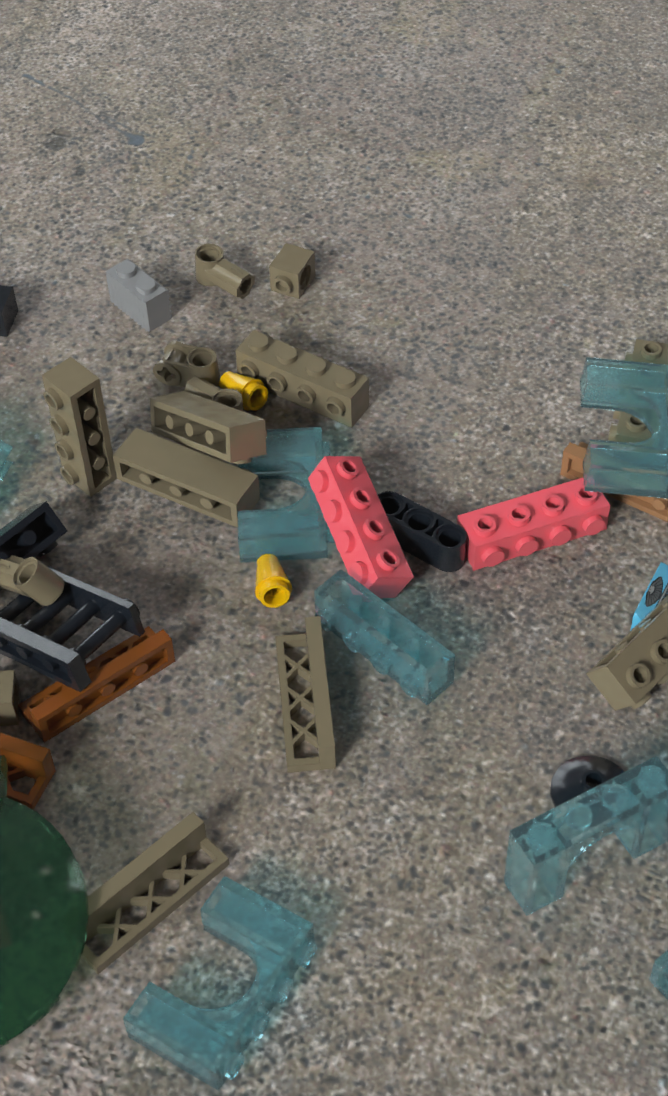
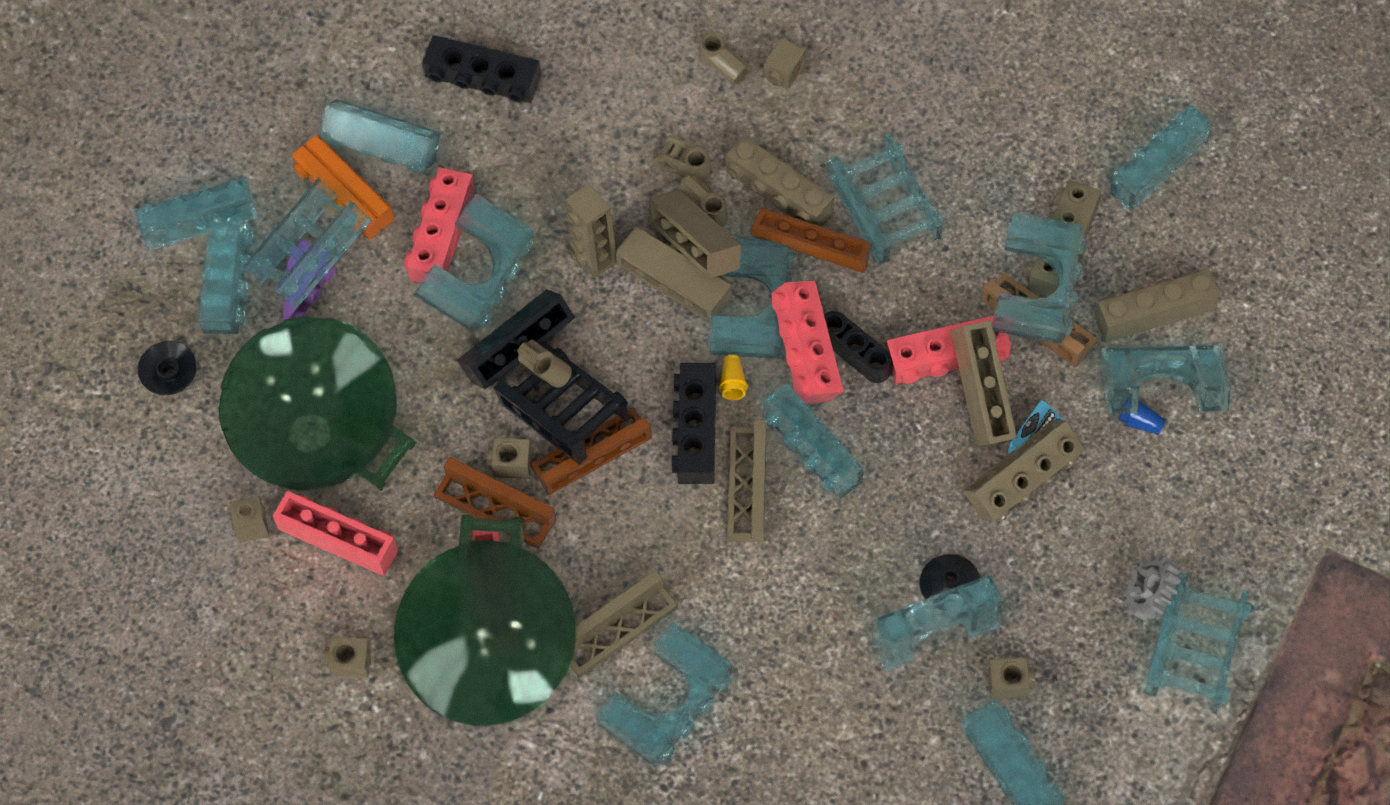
camera: 10 degrees right, 15 degrees up
light grey brick [106,259,173,332] -> none
yellow cone [219,371,268,411] -> none
none -> black brick [672,363,716,484]
none -> dark orange fence [751,208,871,273]
none -> clear light blue fence [827,133,944,265]
none -> dark tan brick [950,320,1017,446]

